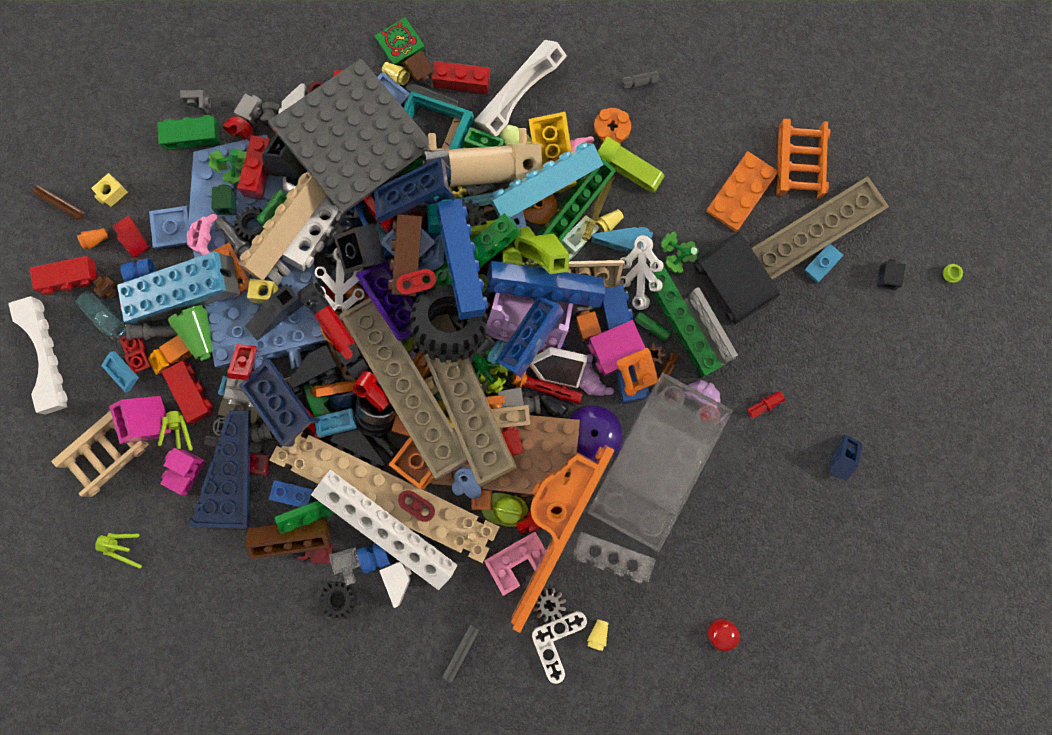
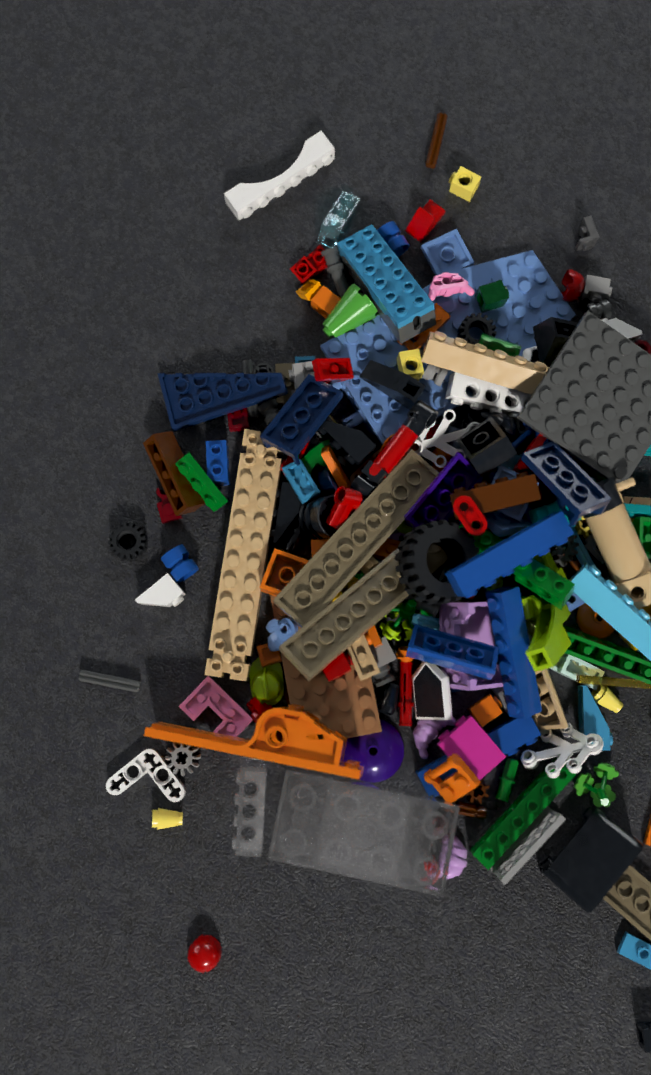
camera: 75 degrees right, 0 degrees up
red brick [30,256,97,295] -> none
tan fence [51,411,149,497] -> none
orange cone [77,228,109,250] -> none
reddish brown gear [93,276,119,299] -> none
lime plant [95,533,142,569] -> none
dark azure plate [101,351,139,392] -> none
dark pink brick [109,396,171,444] -> none
green brick [157,115,220,150] -> none
lime plant [158,411,193,451] -> none
dark pink brick [160,448,206,495] -> none
red brick [161,361,213,424] -> none
bright green plant [209,149,247,184] -> none
dark grey pin [214,216,251,256] -> none
red brick [237,135,271,200] -> none
white brick [311,470,457,590] -> none
clear brick [329,547,360,585] -> none
dark red plate [398,490,435,522] -> none
red axle [747,391,785,418] -> none
dark blue slope [829,434,862,481] -> none

